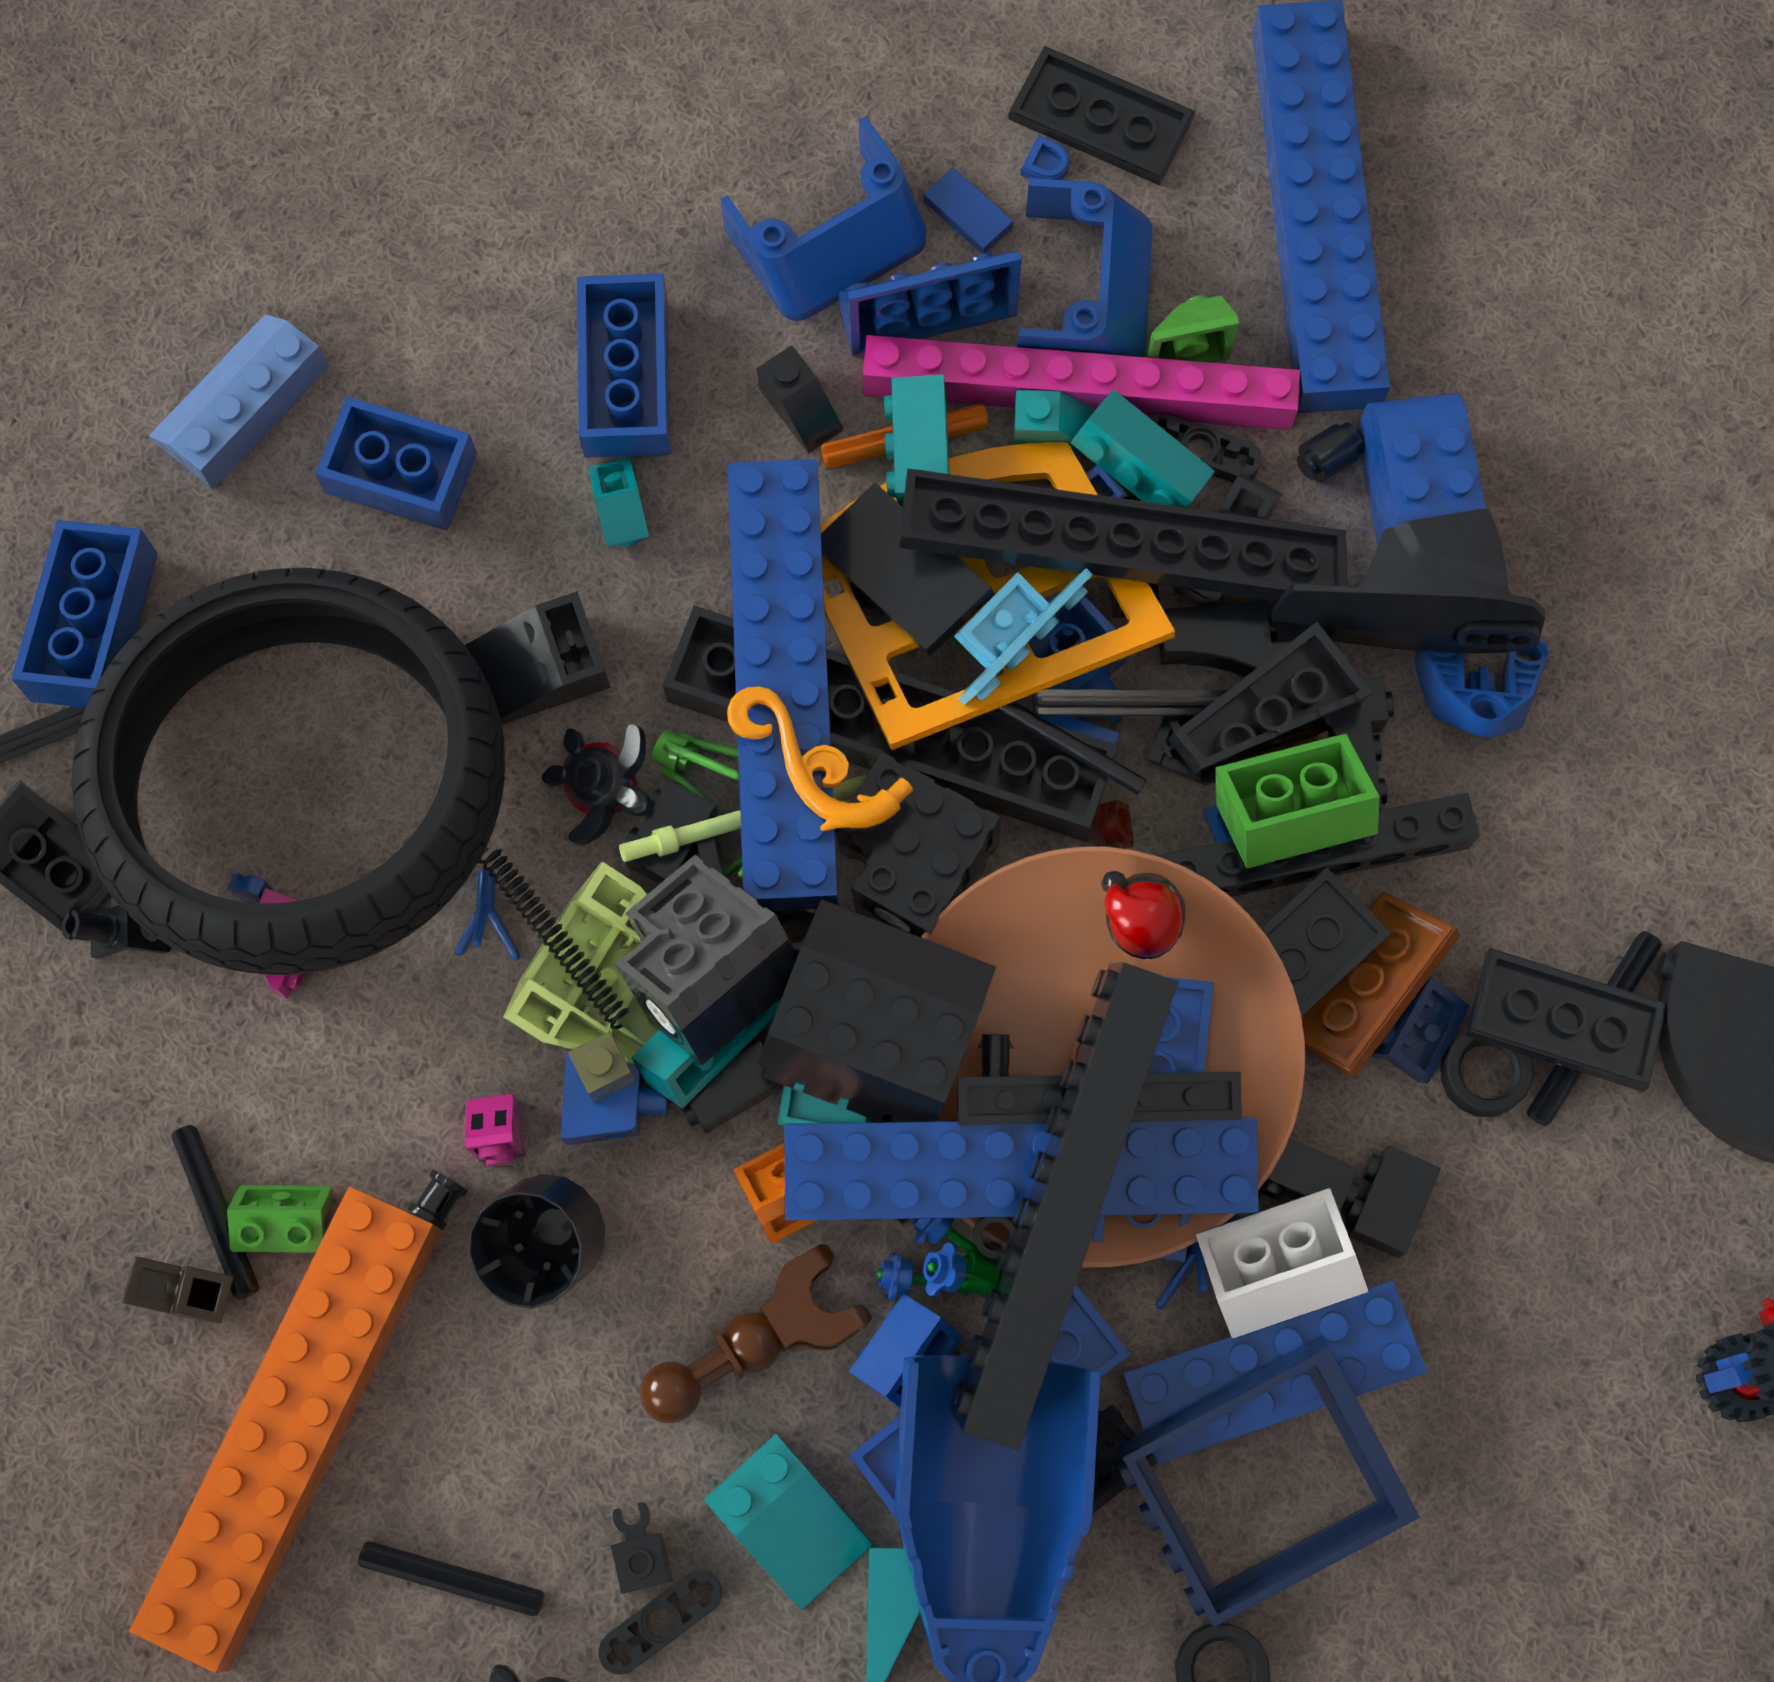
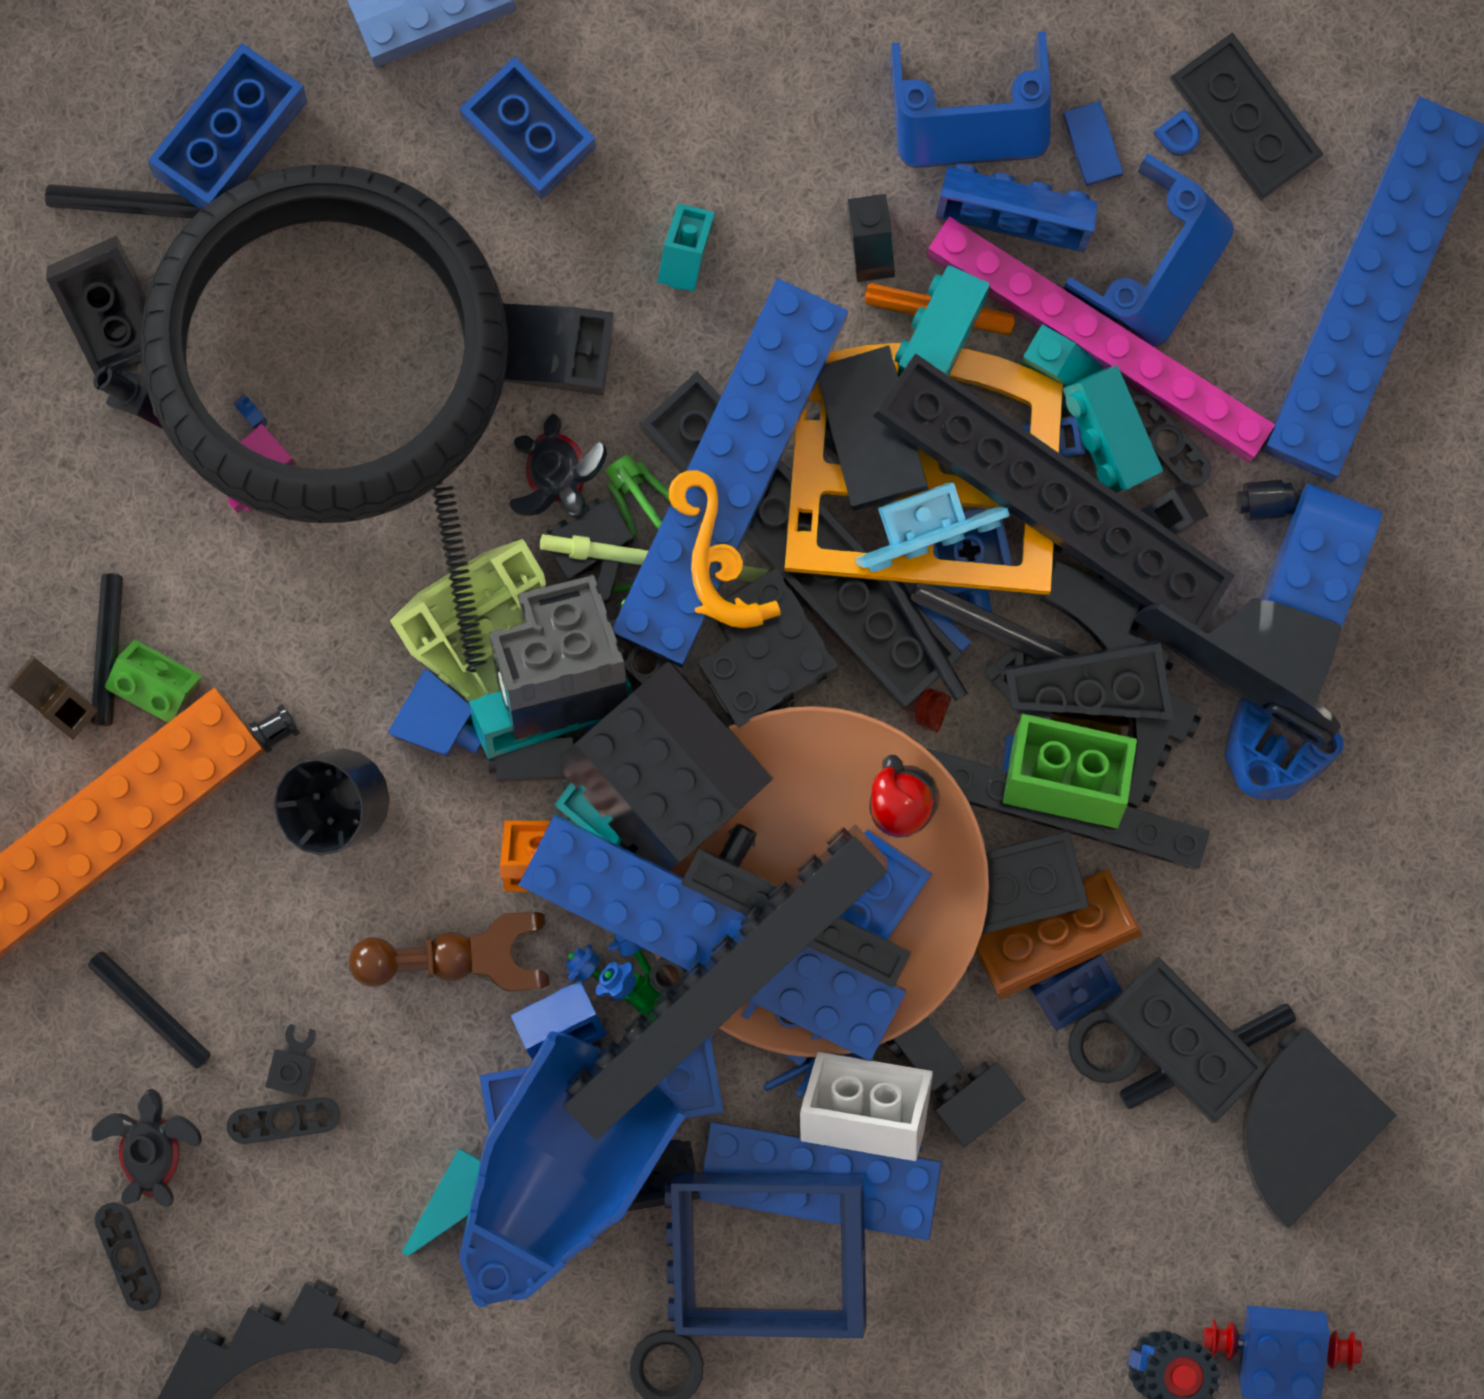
camera: 25 degrees right, 10 degrees up
blue plant [455,869,520,961] -> none
dark pink slope [465,1093,525,1167] -> none
olive brick [568,1031,636,1103] -> none
blue brick [577,273,671,458] -> none
teal slope [703,1434,873,1611] -> none
bright green slope [1147,295,1239,363] -> none

